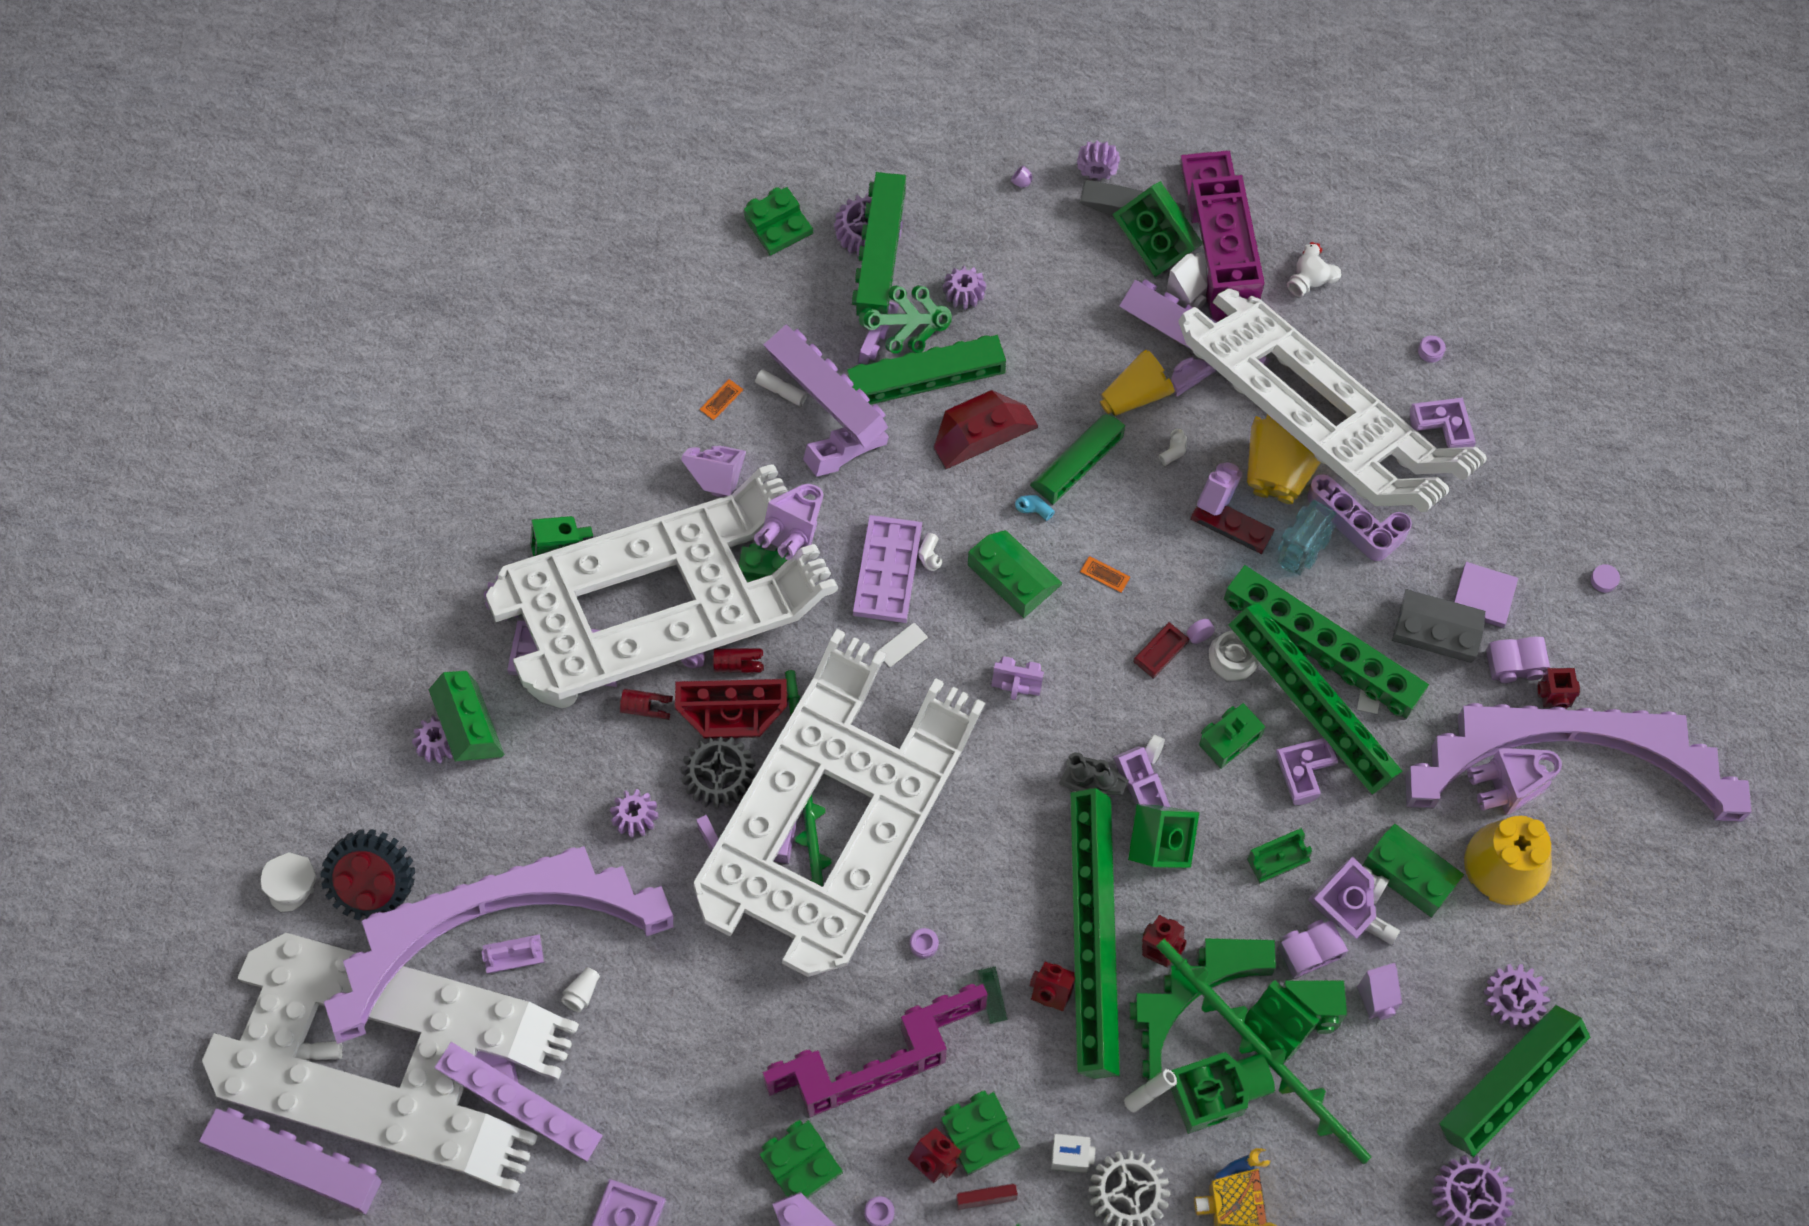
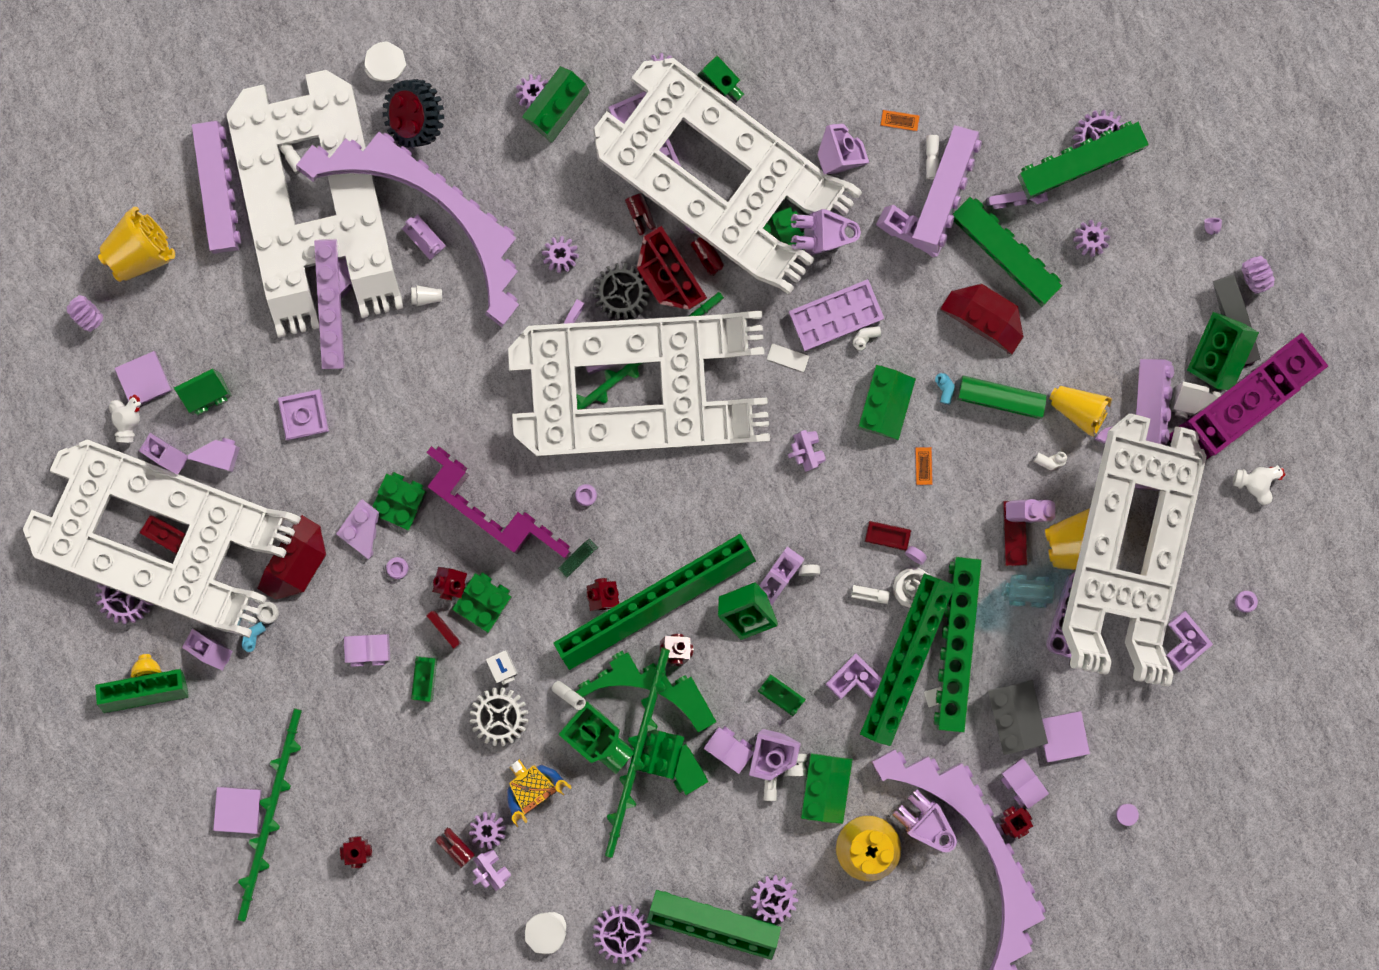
camera: 60 degrees right, 20 degrees up
green plate [744,187,813,256] -> none
green plant [859,285,952,354] -> none
dark grey connector [1059,752,1129,795] -> none
green brick [1199,703,1265,769] -> none
lavender slope [1357,963,1402,1020] -> none
none -> white piece [851,585,890,604]

